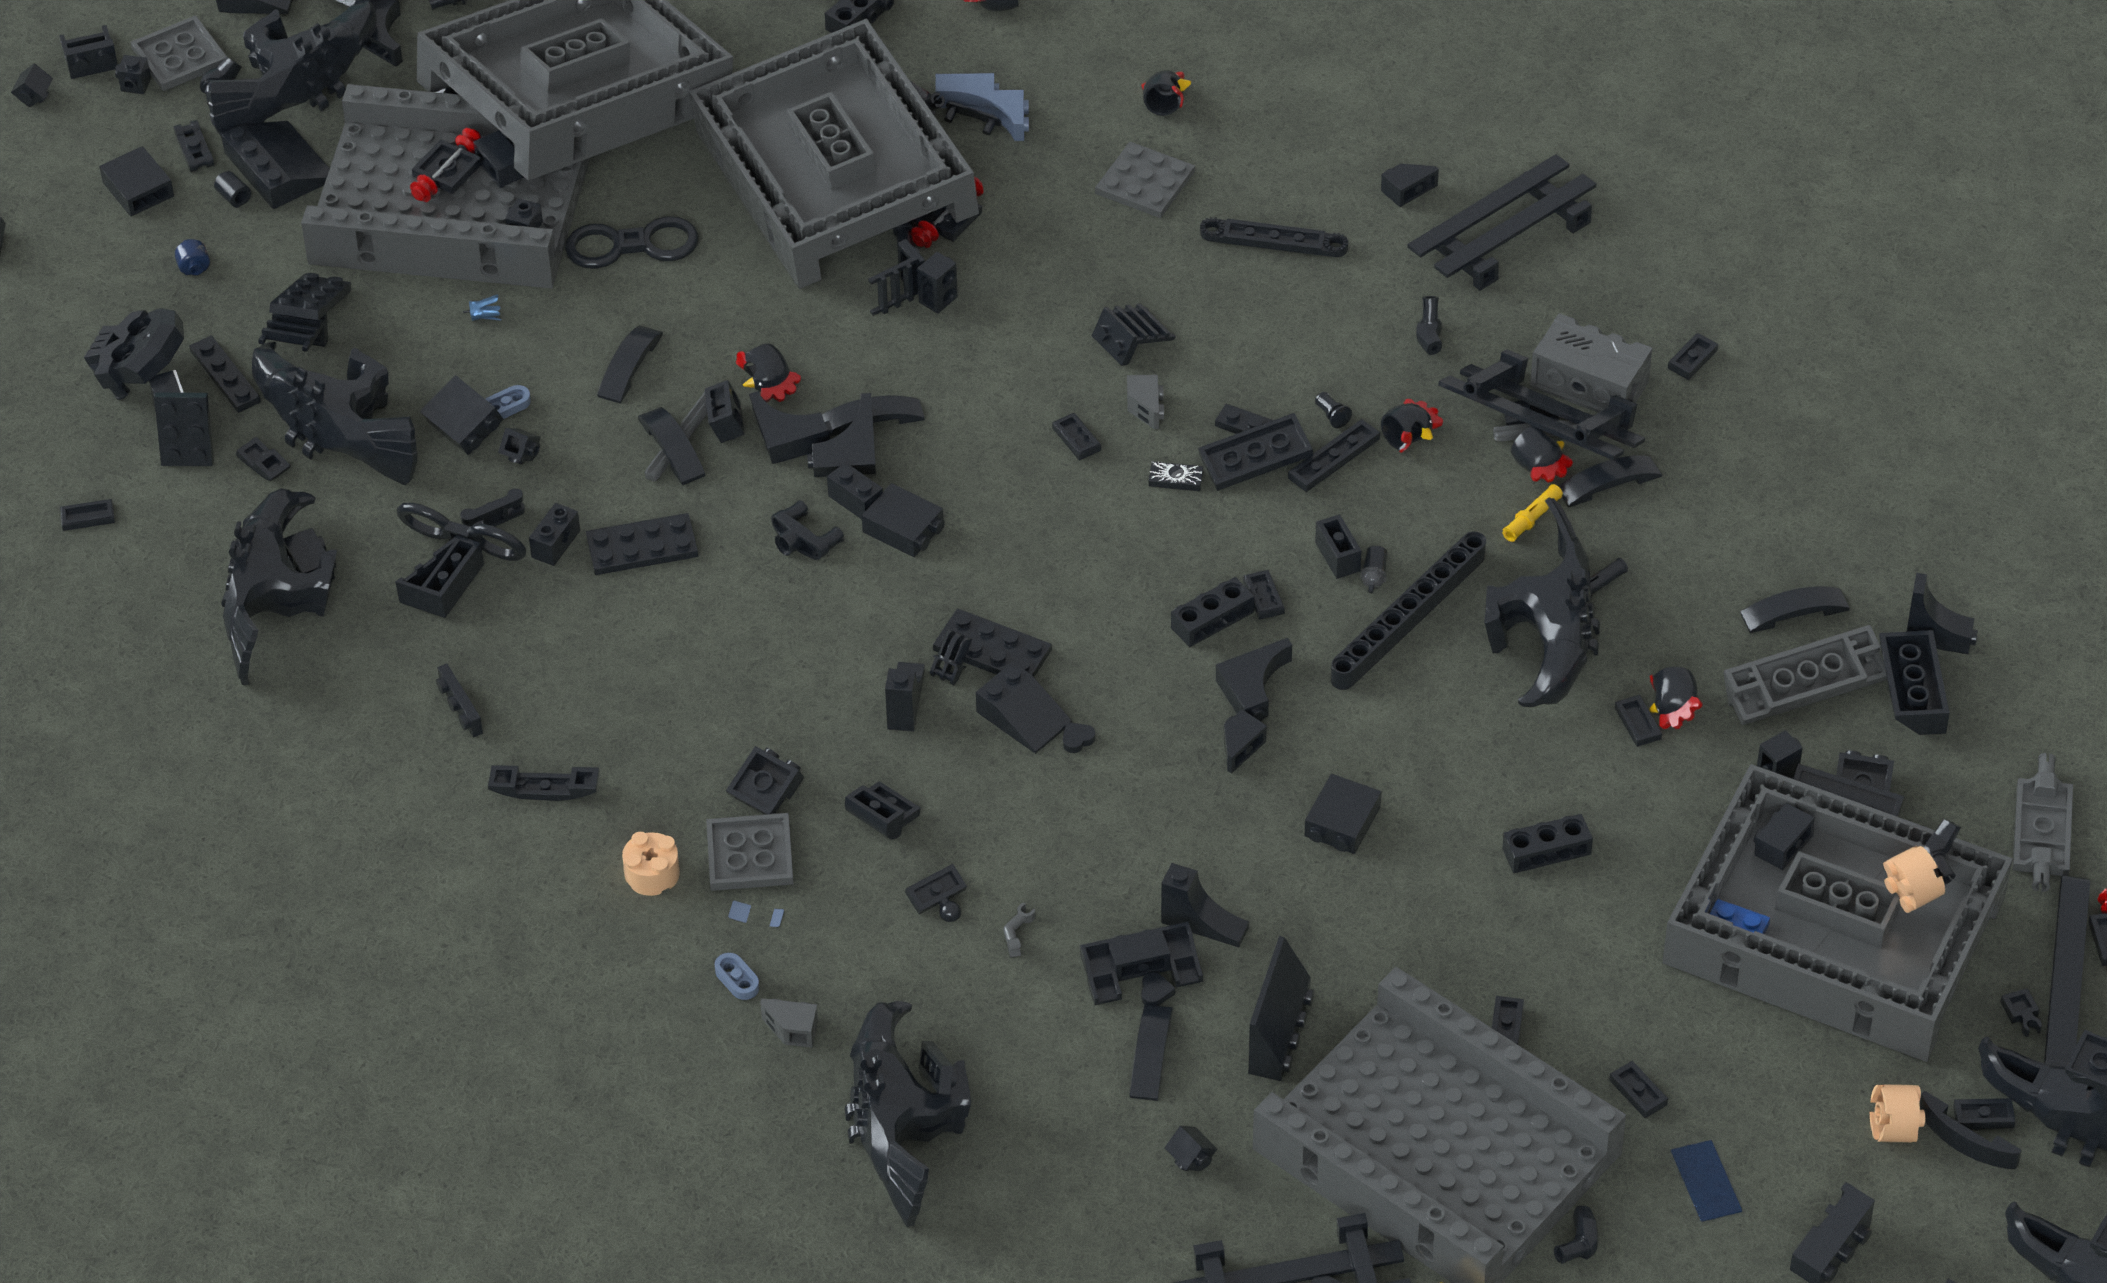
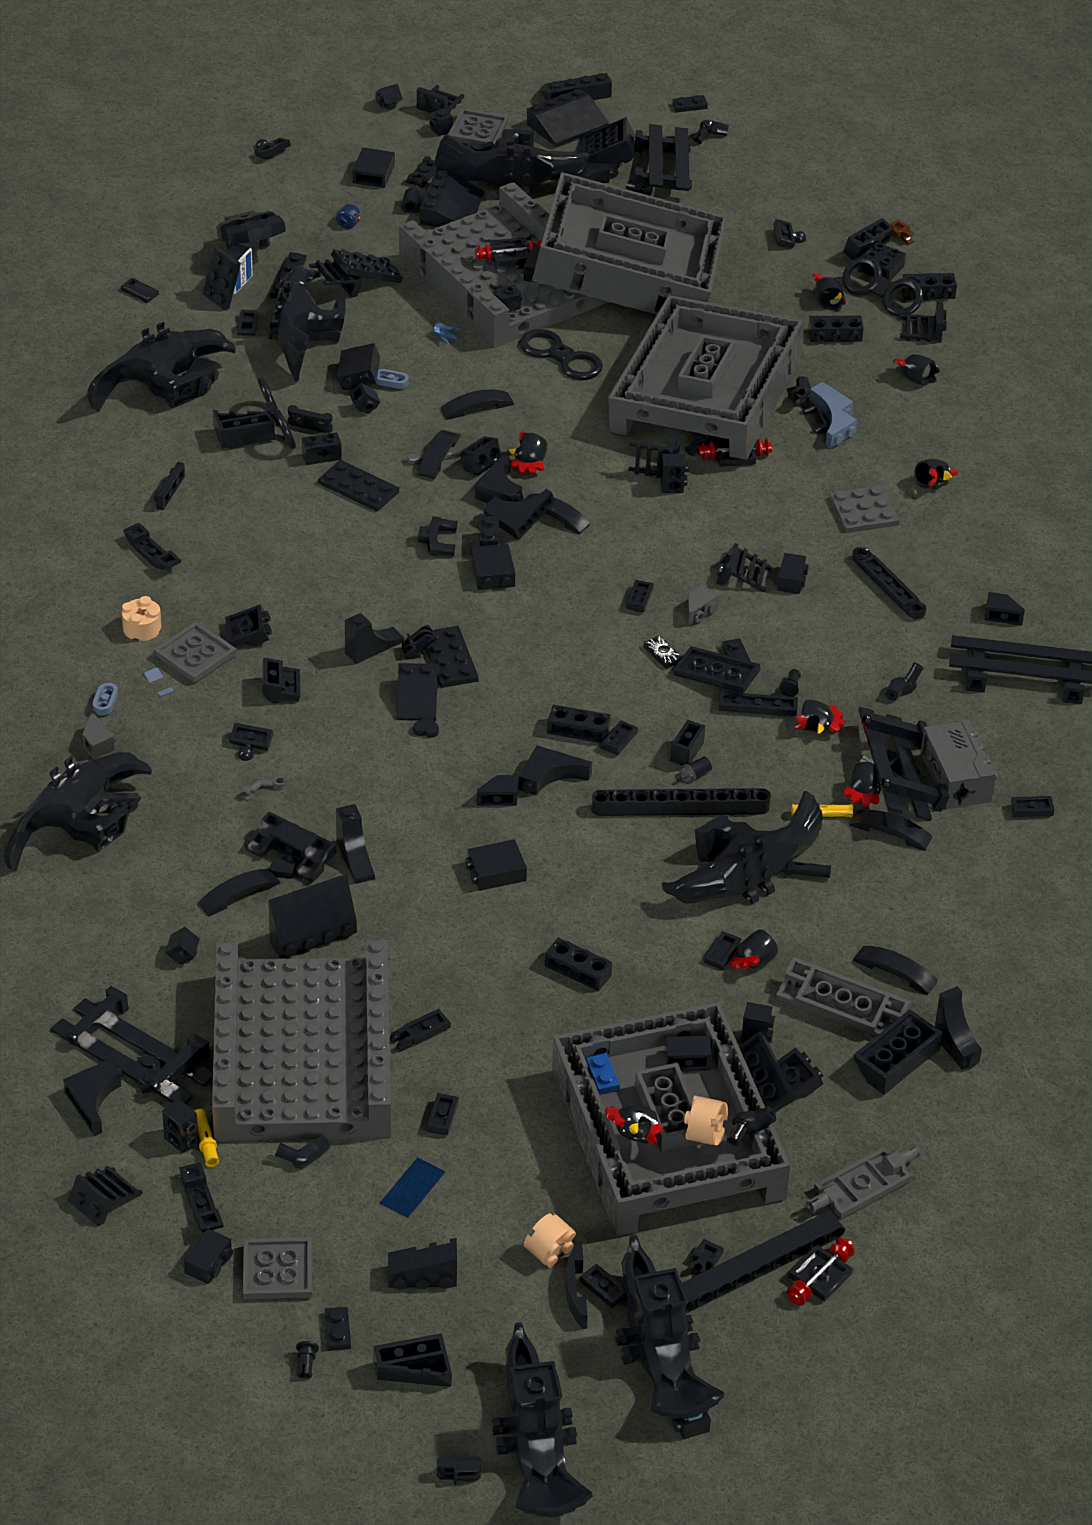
camera: 45 degrees right, 5 degrees down
none -> black piece [605,1105,662,1144]
none -> black brick [777,553,809,594]

